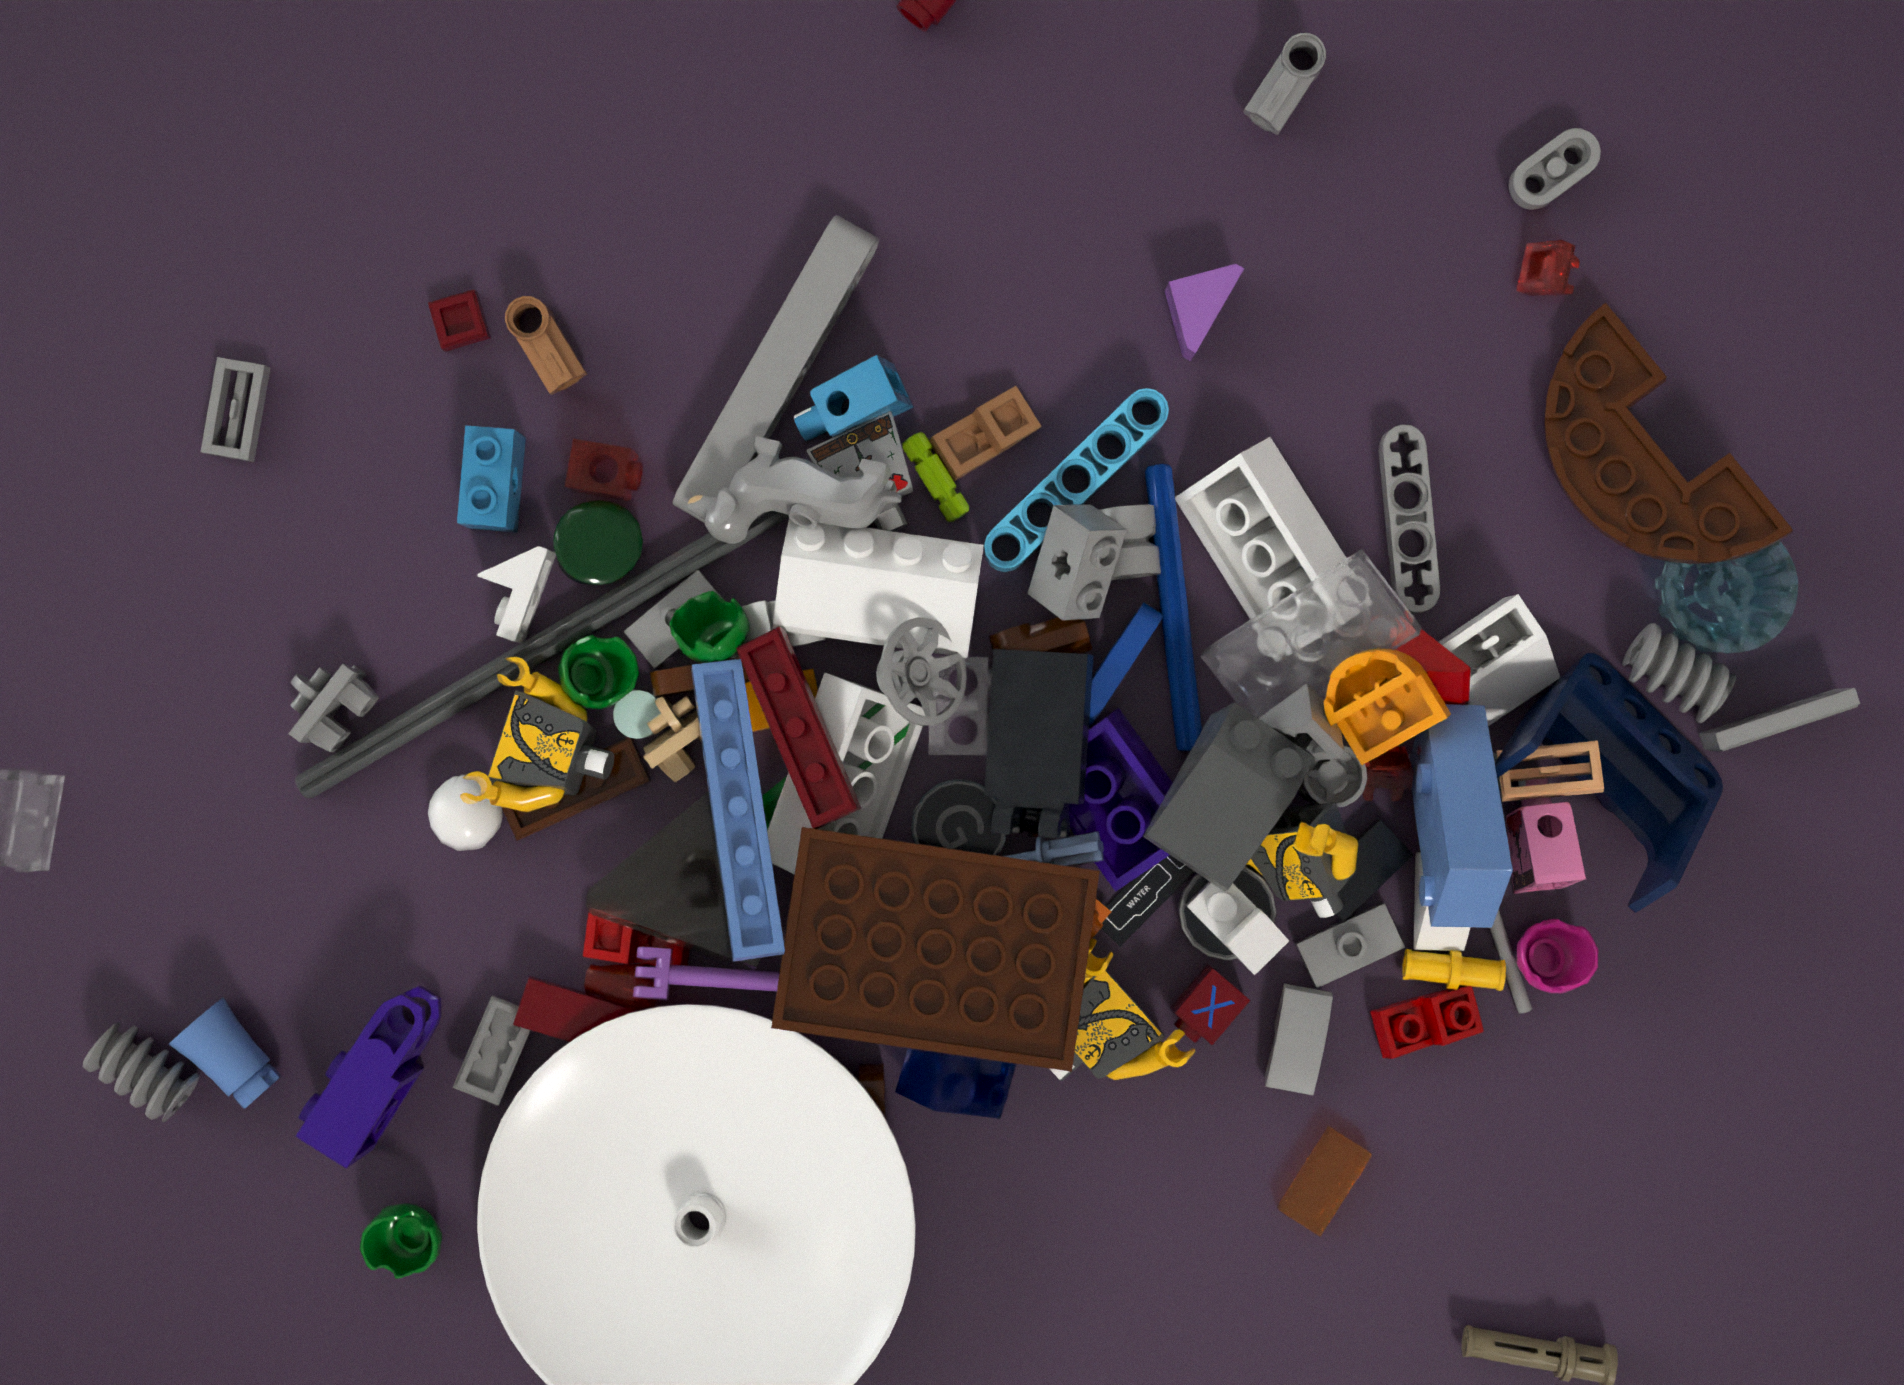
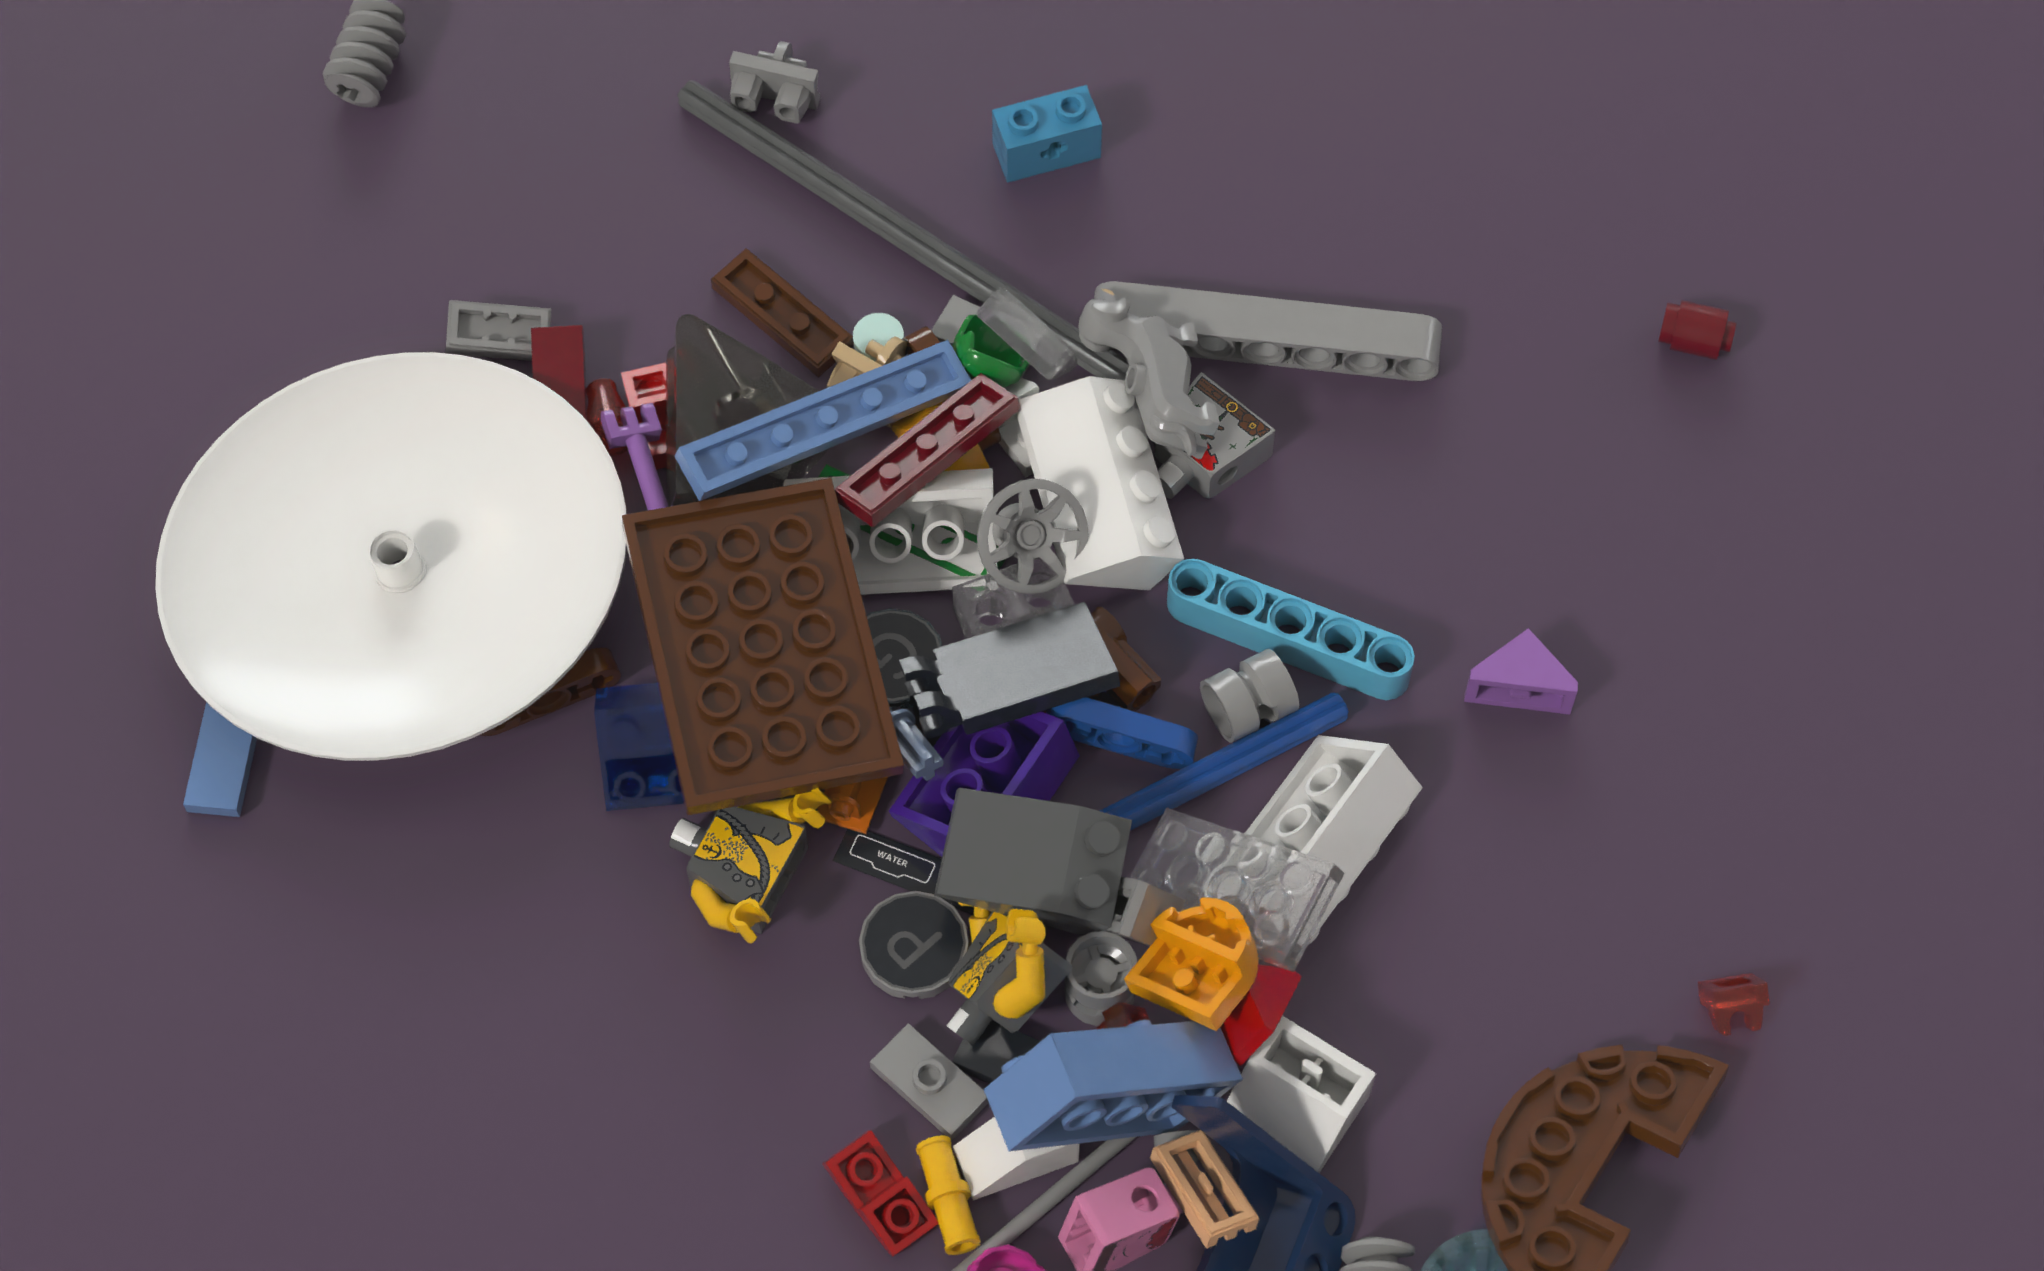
camera: 60 degrees right, 25 degrees down
medium blue plant [169,997,281,1109] -> none
dark purple brick [295,985,441,1169] -> none
green hair [359,1203,442,1279] -> none
dark red tile [428,289,491,352] -> none
white hair [428,775,503,851] -> none
torso [460,657,614,812] -> none
white slope [477,546,556,643] -> none
medium nougat piece [505,296,587,395] -> none
dark green piece [553,500,643,585] -> none
green hair [558,635,639,709] -> none
clear red brick [565,438,643,502] -> none
dark azure torso [794,355,914,442] -> none
lime axle [902,432,969,522] -> none
medium nougat slope [929,386,1042,482] -> none
light grey brick [1028,504,1127,620] -> none
dark red brick [1170,963,1251,1045] -> none
white slope [1185,881,1289,975] -> none
light grey piece [1243,33,1326,135] -> none
light grey slope [1264,983,1333,1095] -> none
clear orange tile [1277,1125,1373,1237] -> none
light grey beam [1378,424,1440,614] -> none
light grey plate [1508,128,1601,210] -> none
none -> clear slope [977,287,1078,380]

